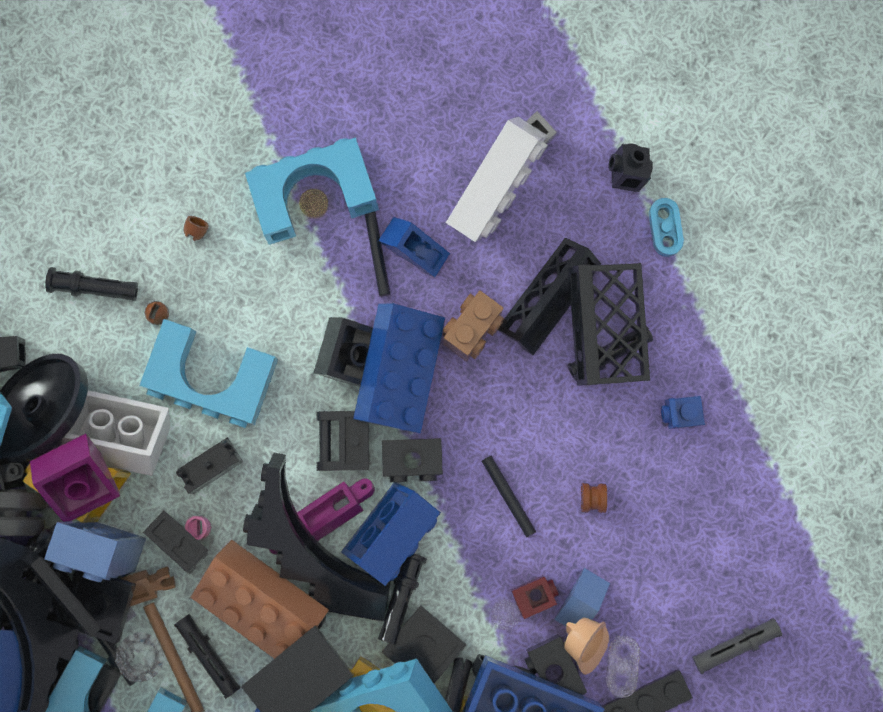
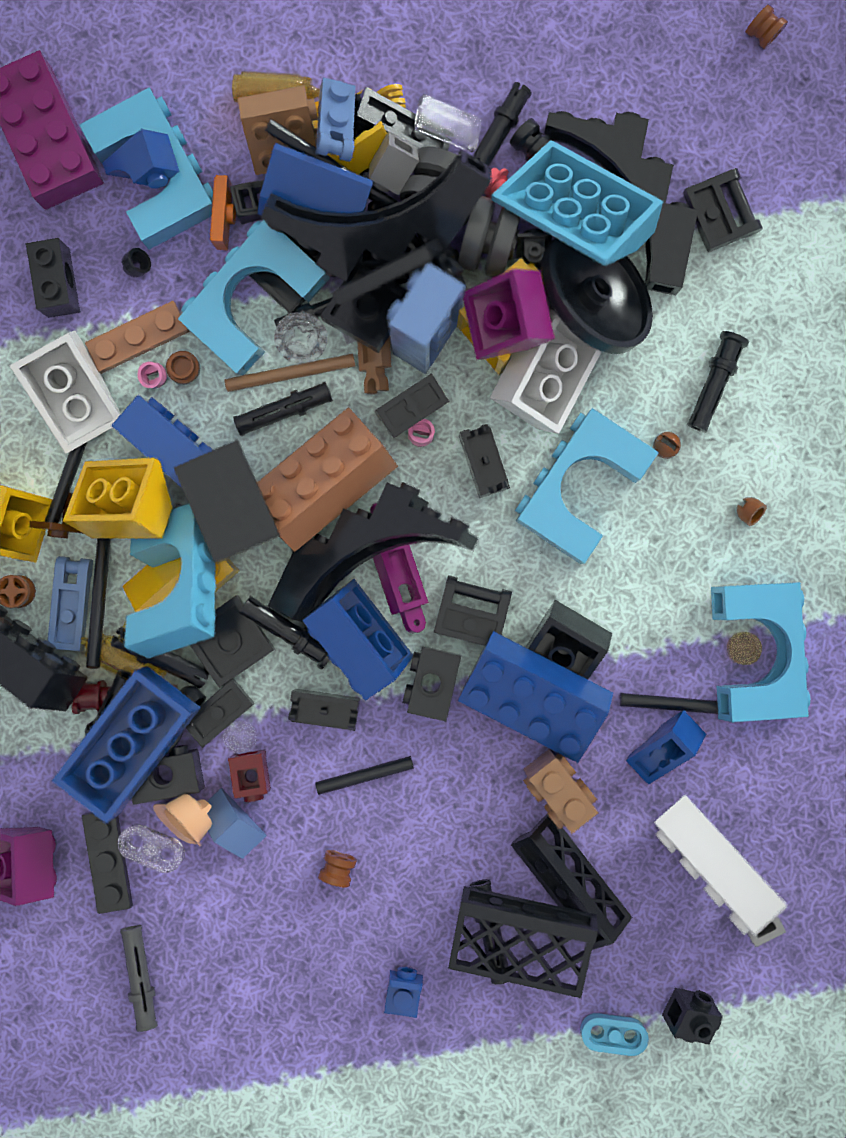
camera: 105 degrees right, 5 degrees up
none -> black plate [186,679,255,748]
none -> black hinge [288,689,360,731]

